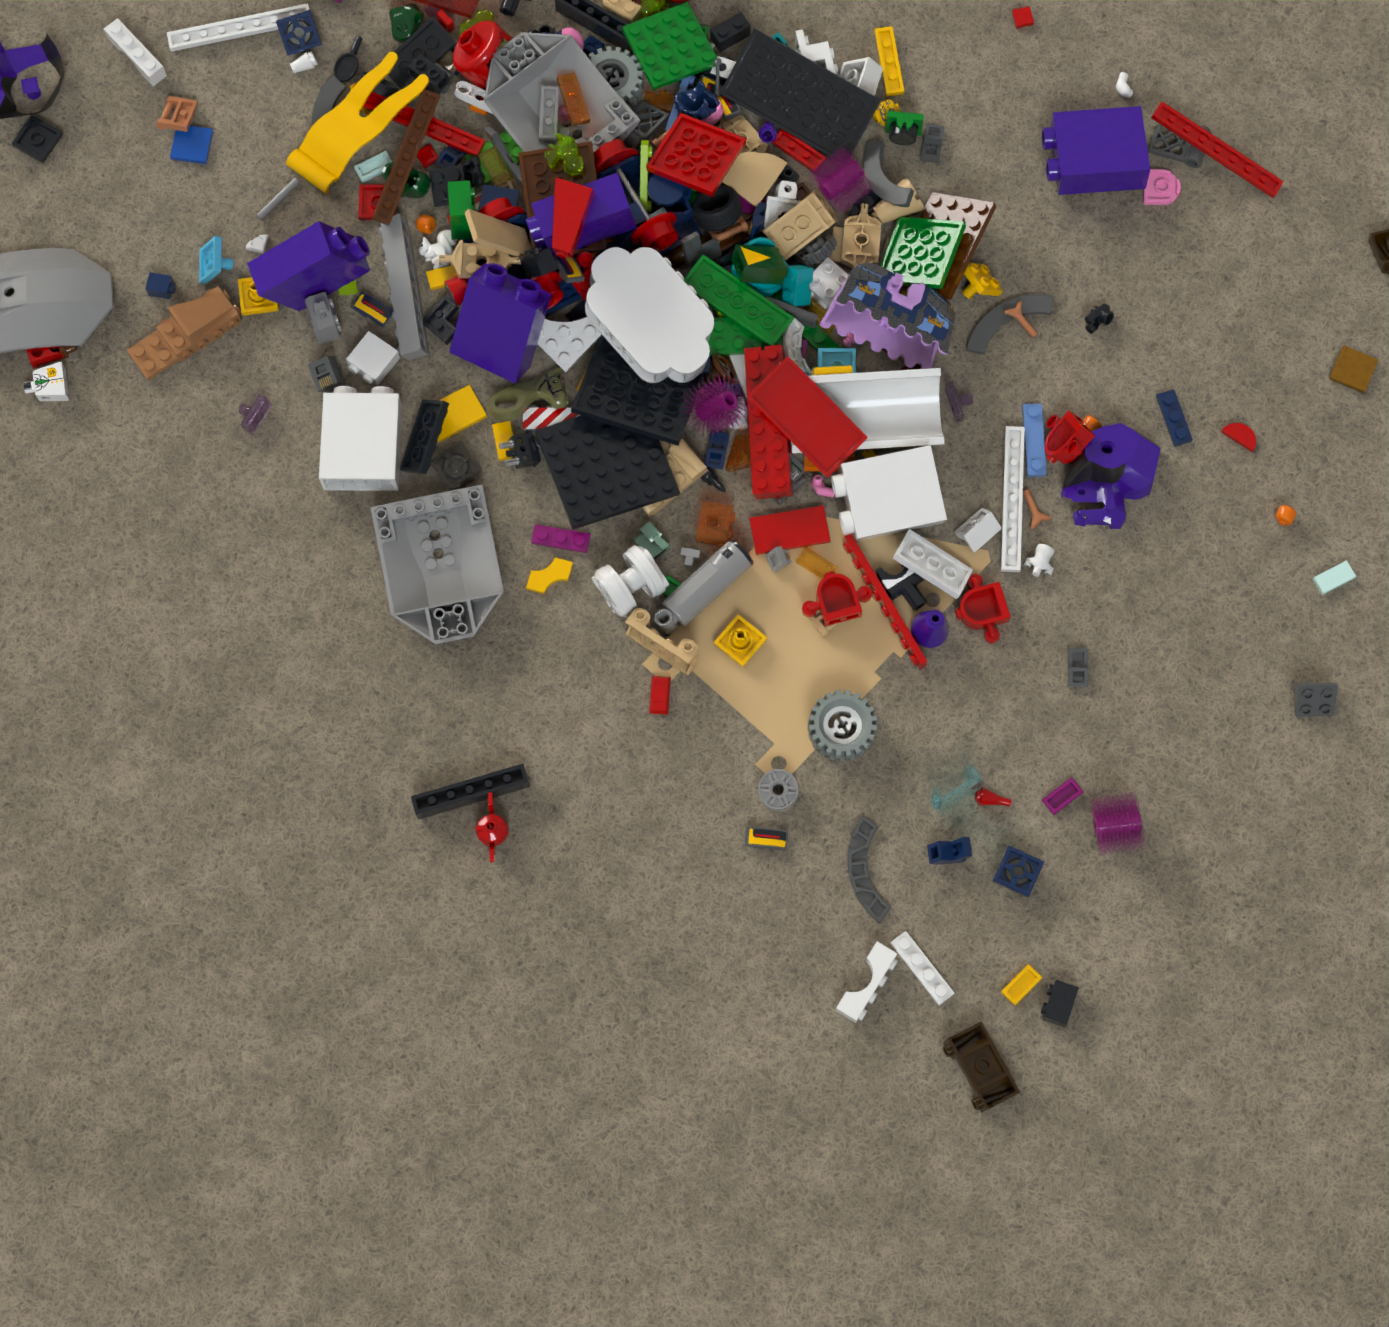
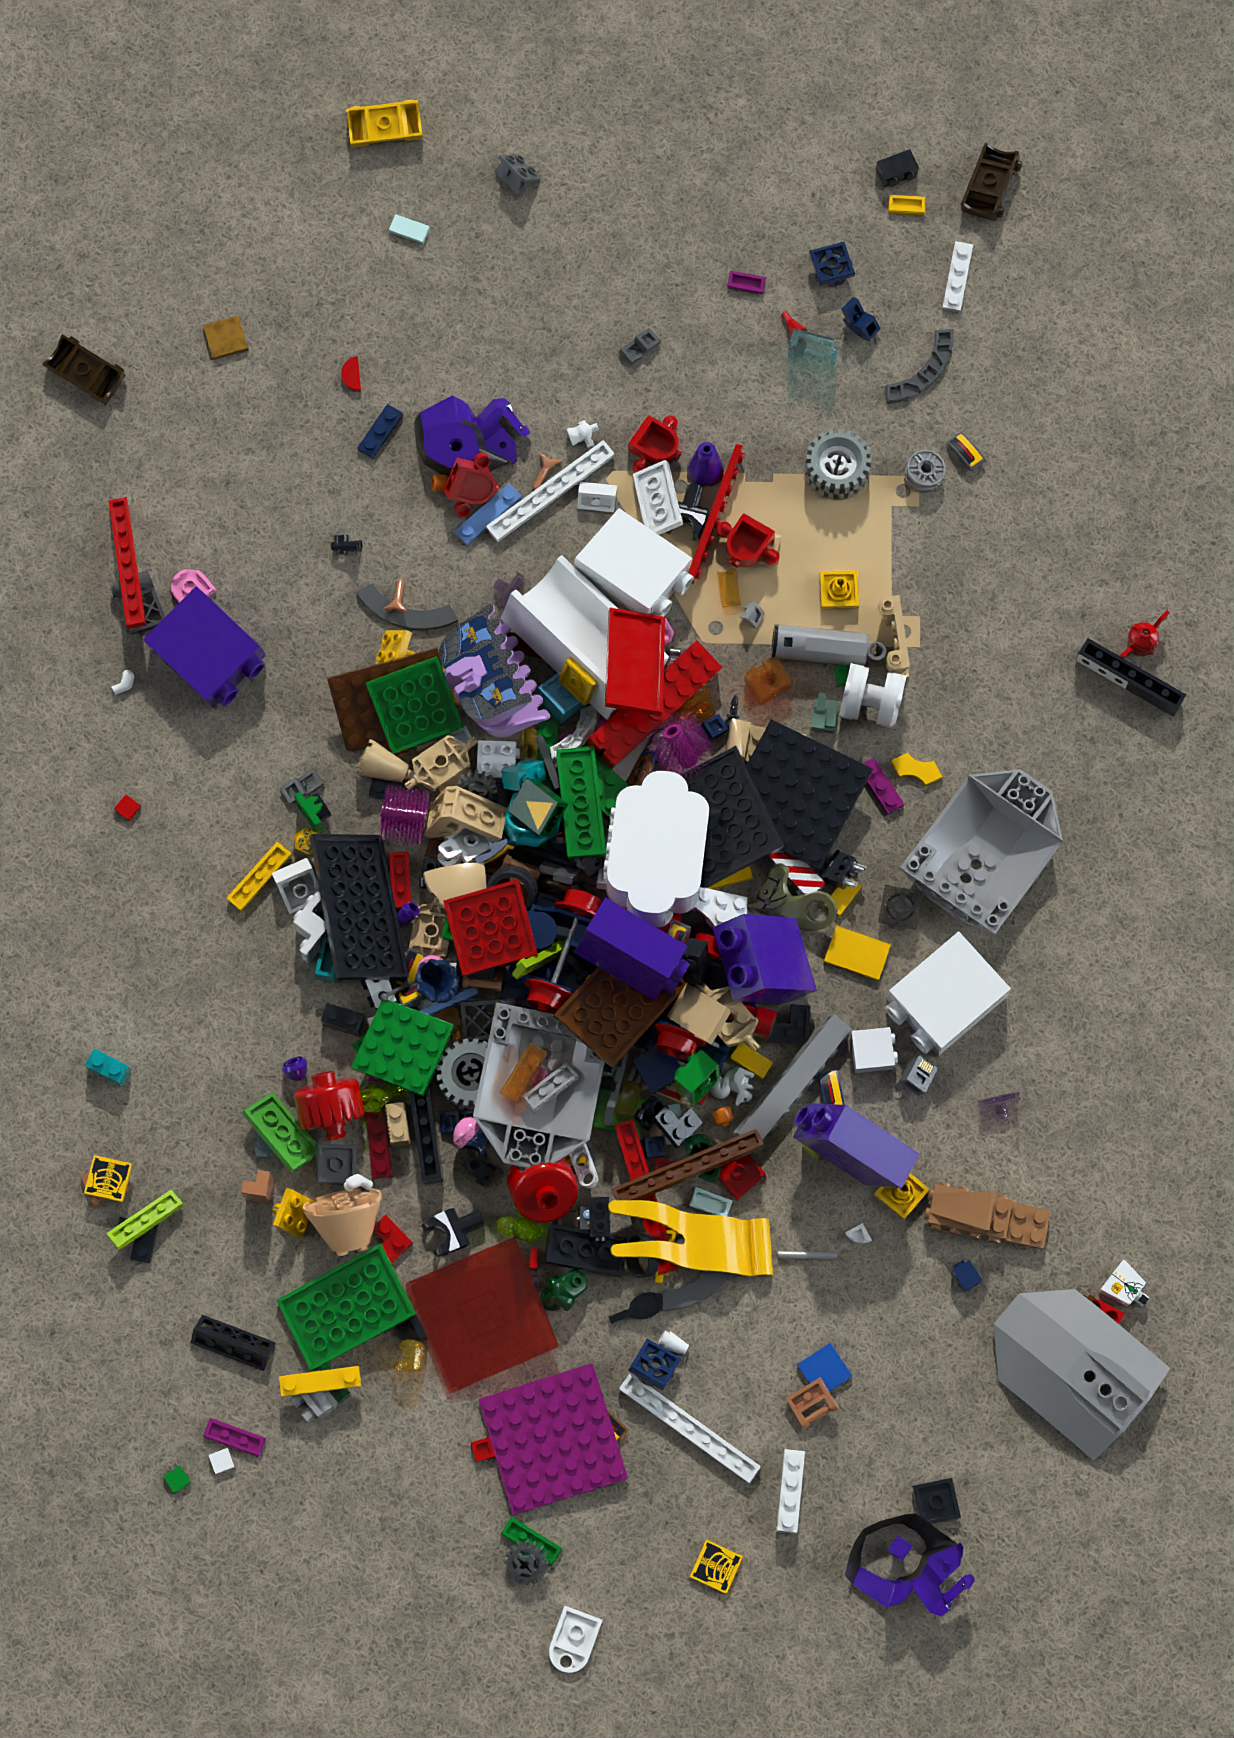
camera: 135 degrees left, 0 degrees up
medium azure tile [199,236,233,284] -> none
light grey hinge [305,292,342,345] -> none
black plate [400,399,449,474] -> none
clear neon green animal [544,133,584,175] -> none
red slope [552,177,594,259] -> none
red tile [649,676,671,715] -> none
light grey tile [680,547,702,566] -> none
red tile [749,505,831,555] -> none
white arch [836,941,898,1023] -> none
dark grey tile [864,141,914,207] -> none
magenta piece [1091,792,1145,856] -> none
orange piece [1275,505,1297,526] -> none

